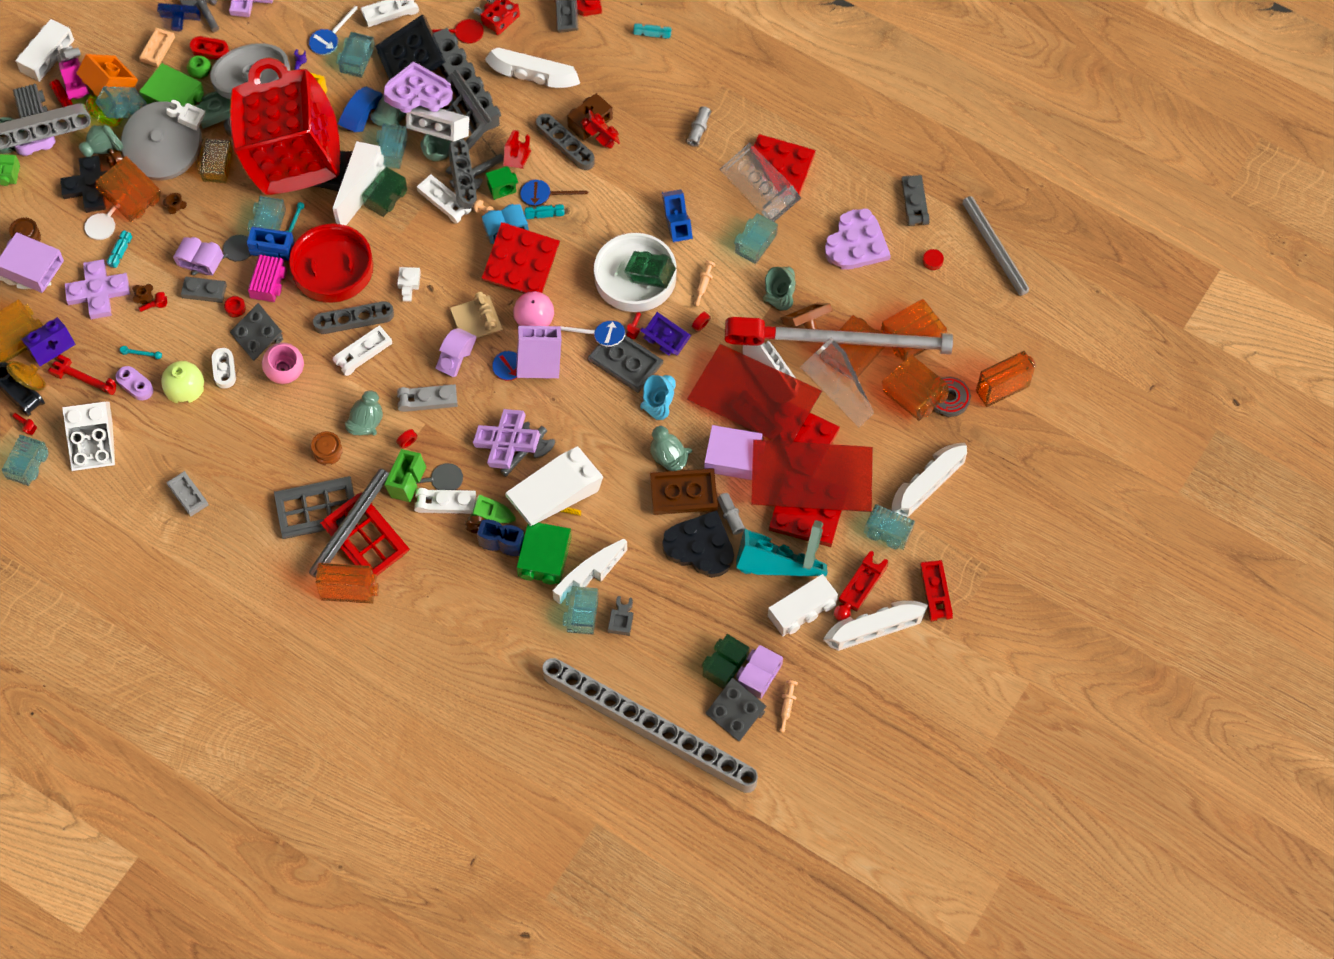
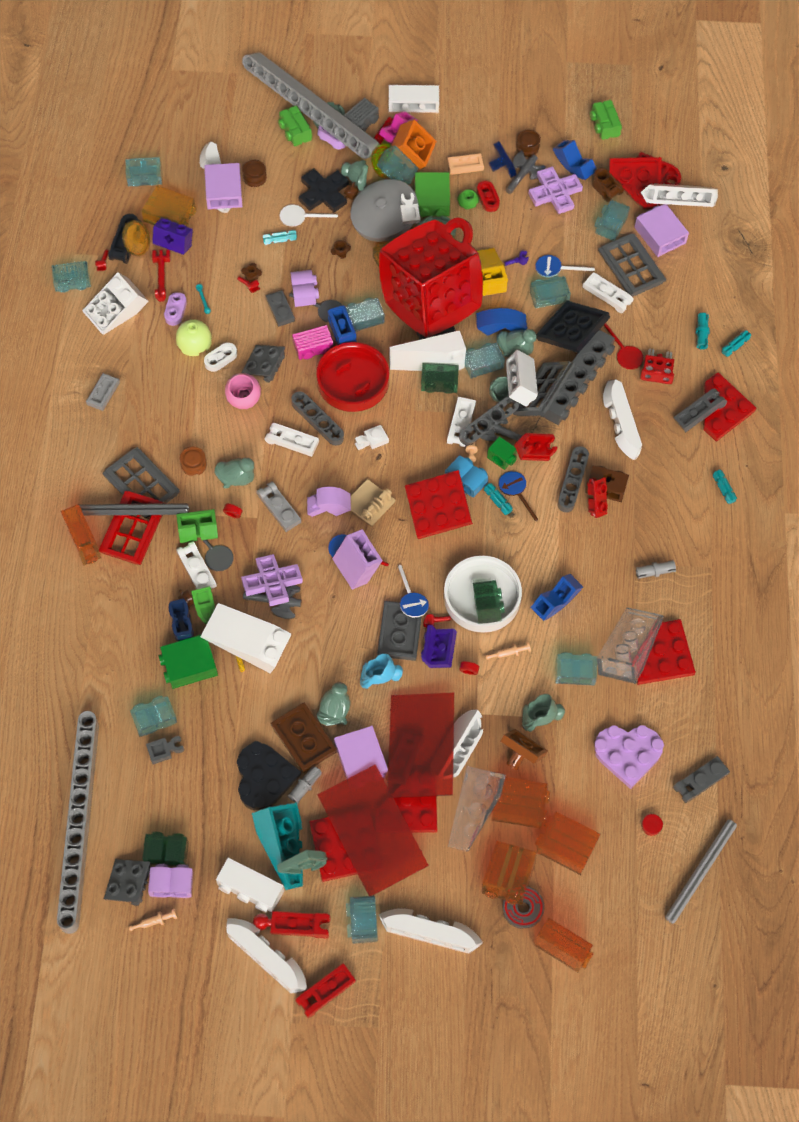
camera: 60 degrees right, 0 degrees up
light grey hinge [56,46,81,63] -> none
lavender plate [65,259,130,319] -> none
clear orange brick [96,156,161,222] -> none
light grey dish [210,43,290,99] -> none
red tile [224,296,246,318] -> none
teal hinge [285,202,305,232] -> none
lavender plate [384,62,453,113] -> none
bright pink helmet [513,291,554,326] -> none
white slope [553,539,627,604] -> none
flat silver piece [725,317,953,355] -> none

